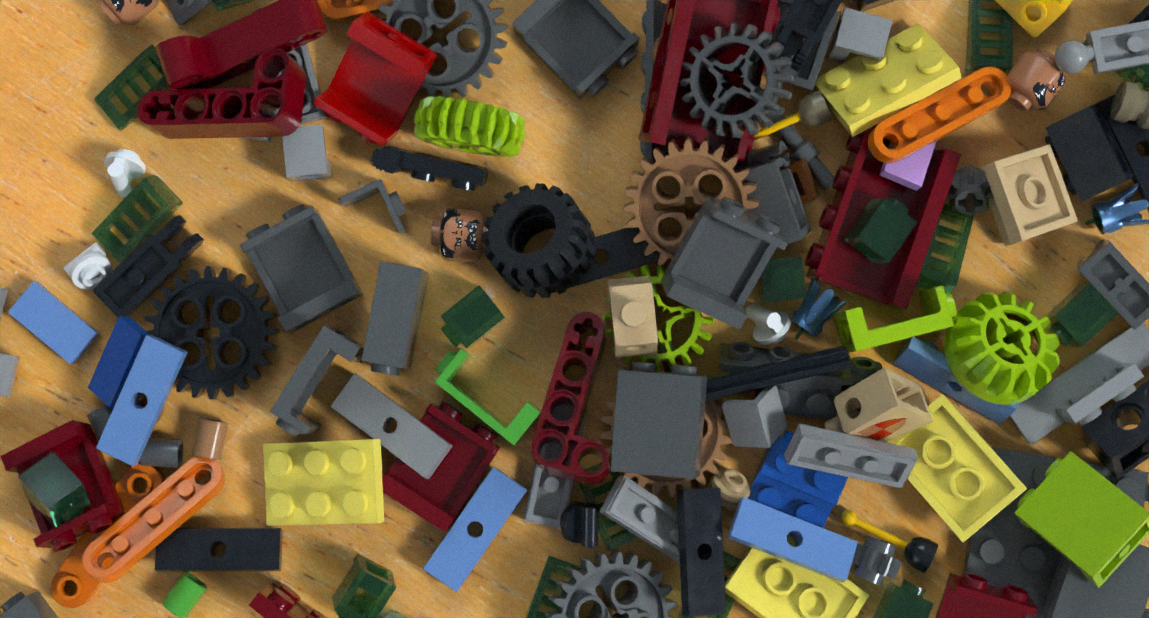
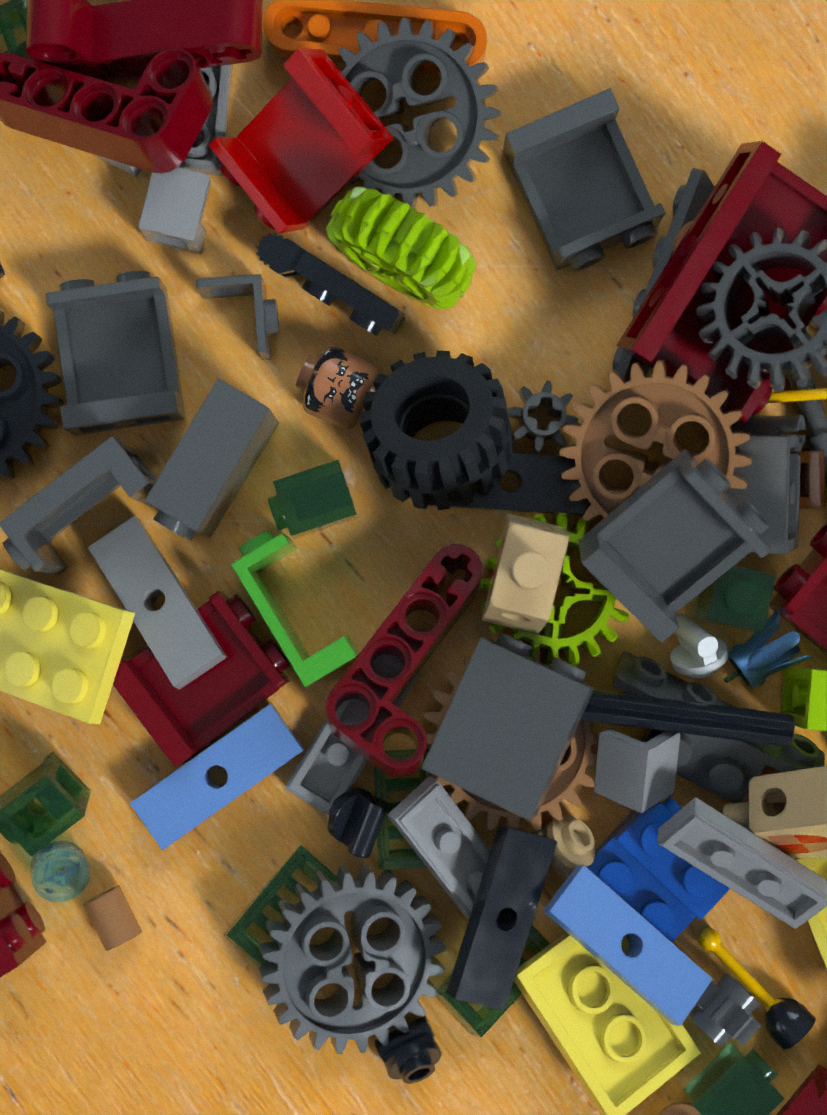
camera: 20 degrees right, 0 degrees up
none -> dark grey gear [508,380,579,454]

